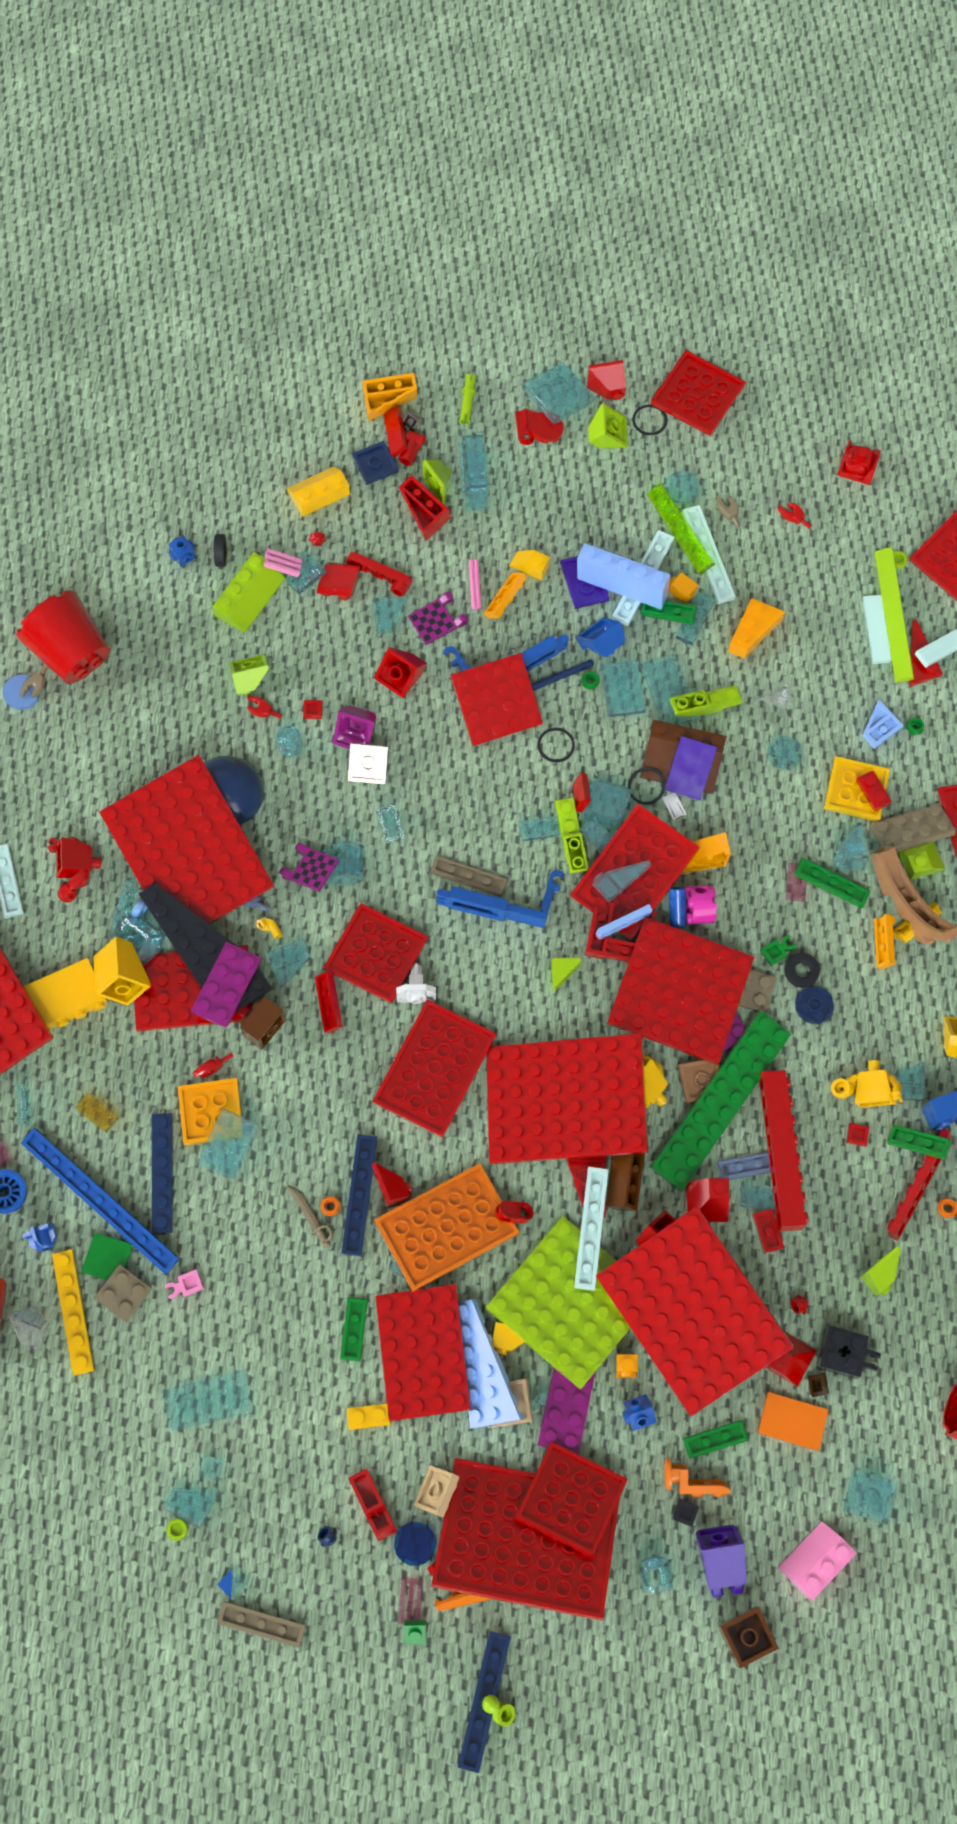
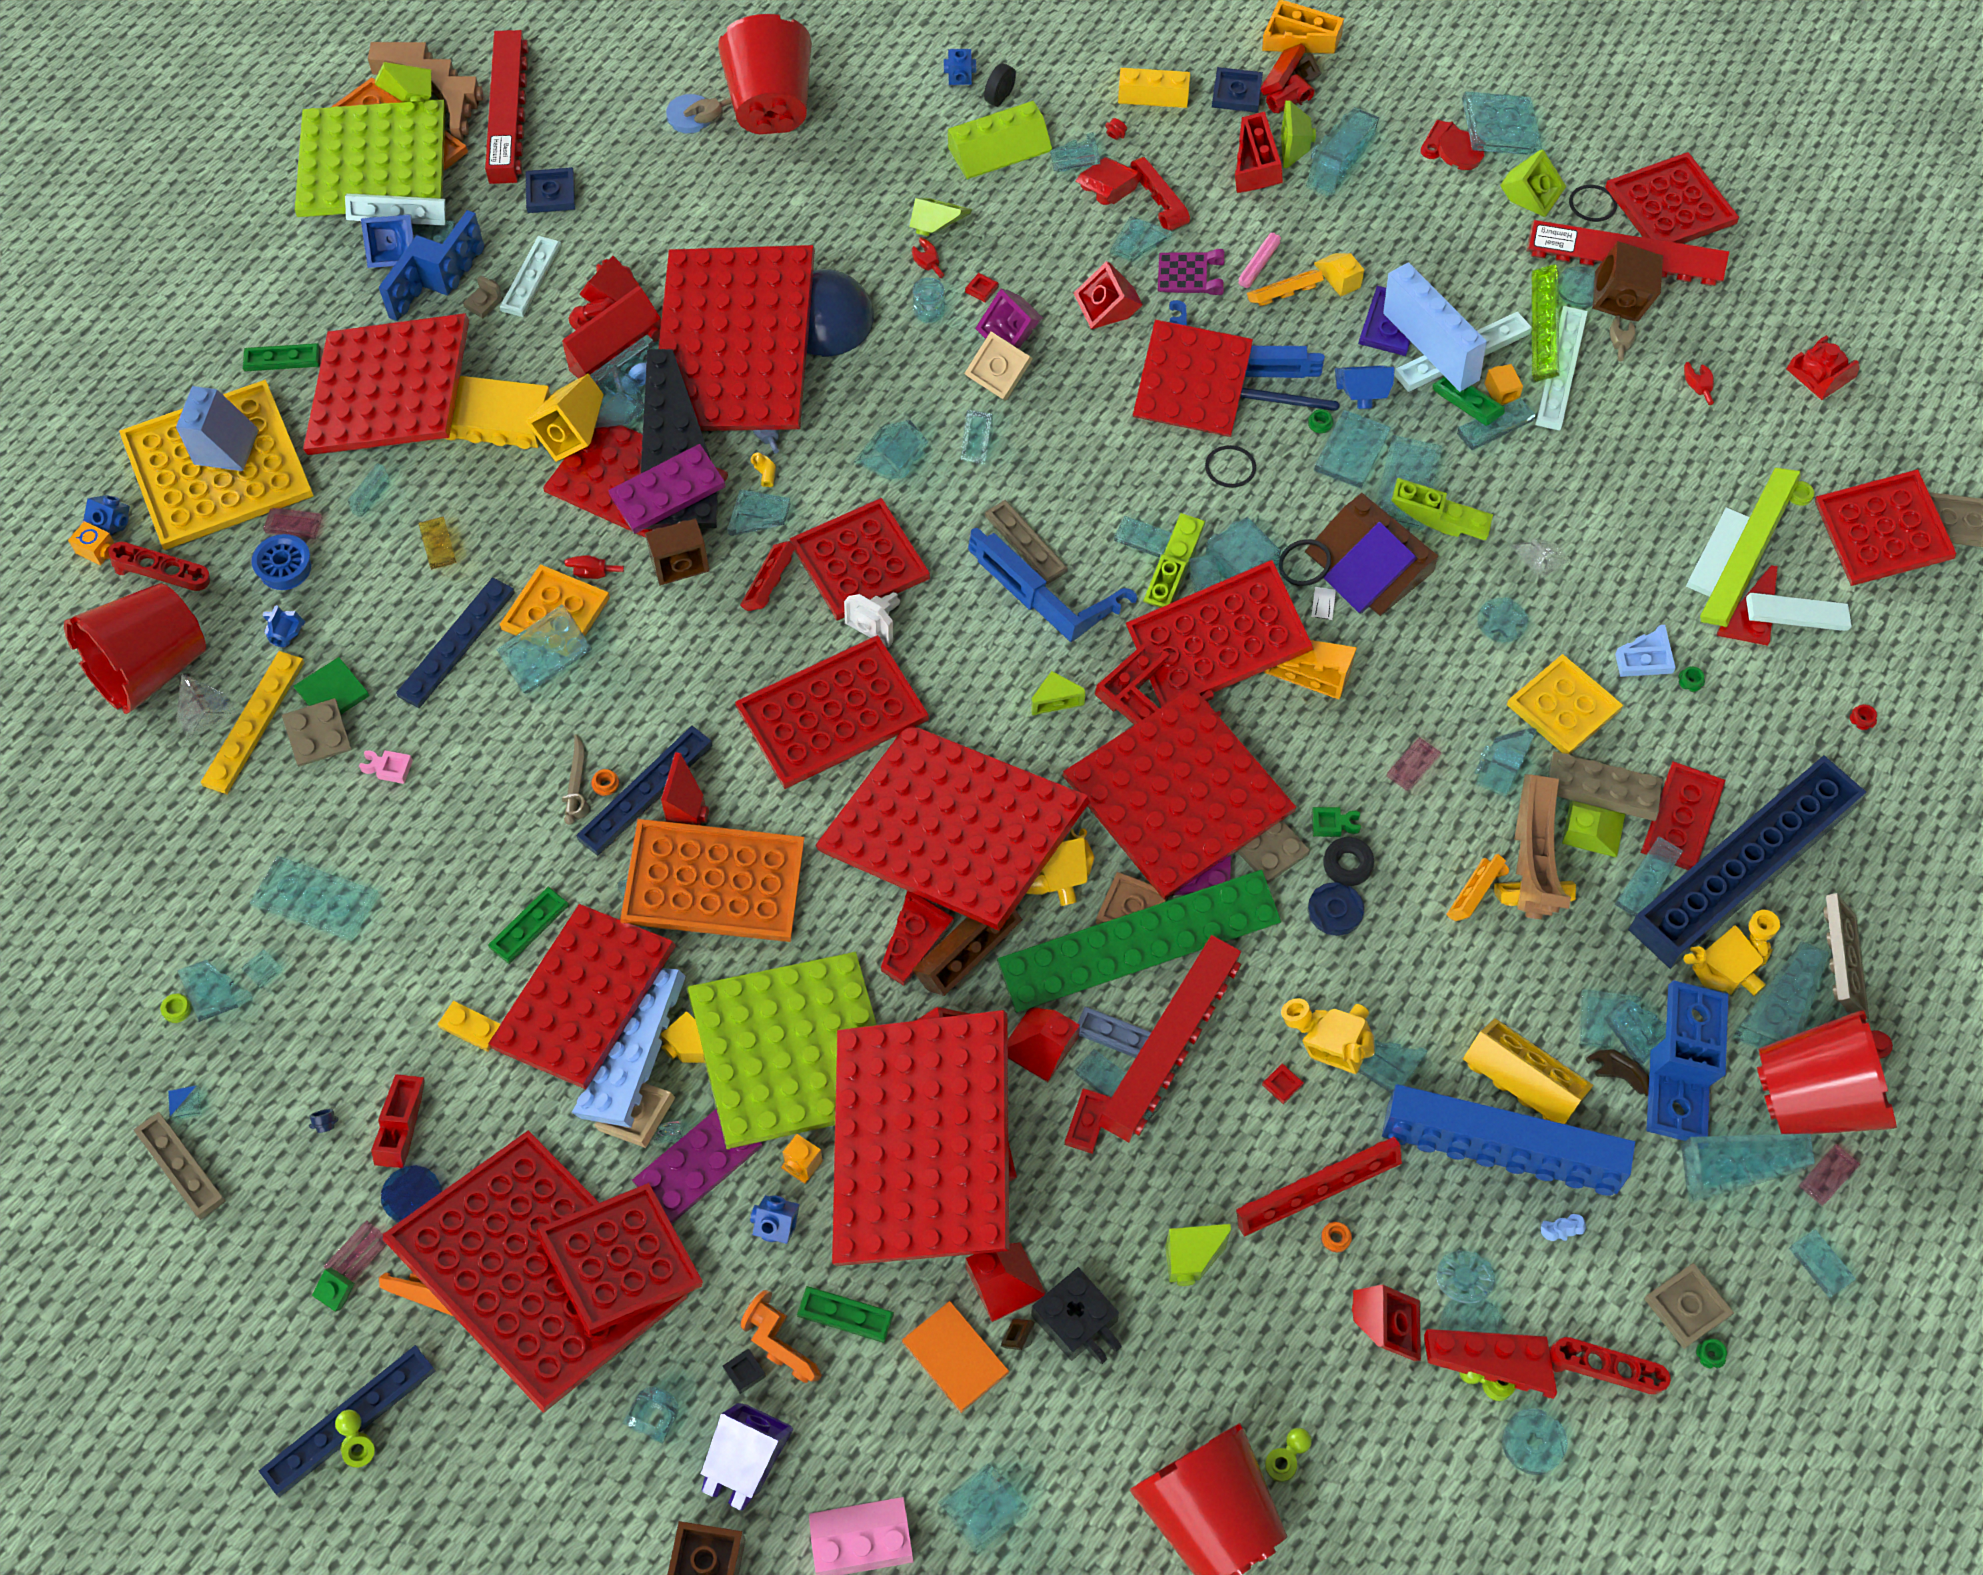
camera: 35 degrees right, 10 degrees down
blue plate [21,1128,180,1274] -> none
bright pink tile [264,548,302,577] -> none
magenta flag [279,843,339,892] -> none
tan plate [414,1465,459,1518] -> none
lime pin [459,373,476,425] -> none
red piece [495,1200,534,1224] -> none
red tile [573,772,591,813] -> none
light aqua plate [574,1167,608,1291] -> none
slope [586,360,626,400] -> none
clear light blue slope [592,860,652,903] -> none
light blue tile [596,904,652,940] -> none
blue axle [669,887,687,928] -> none
dark pink brick [685,885,717,924] -> none
light orange wedge [728,598,785,659] -> none
red plate [790,1294,809,1314] -> none
green tile [793,857,870,908] -> none
red plate [856,771,892,812] -> none
green tile [887,1125,952,1160] -> none
none -> red slope [562,286,661,383]
none -> red brick [1526,220,1730,286]
none -> reddish brown brick [1592,241,1663,321]

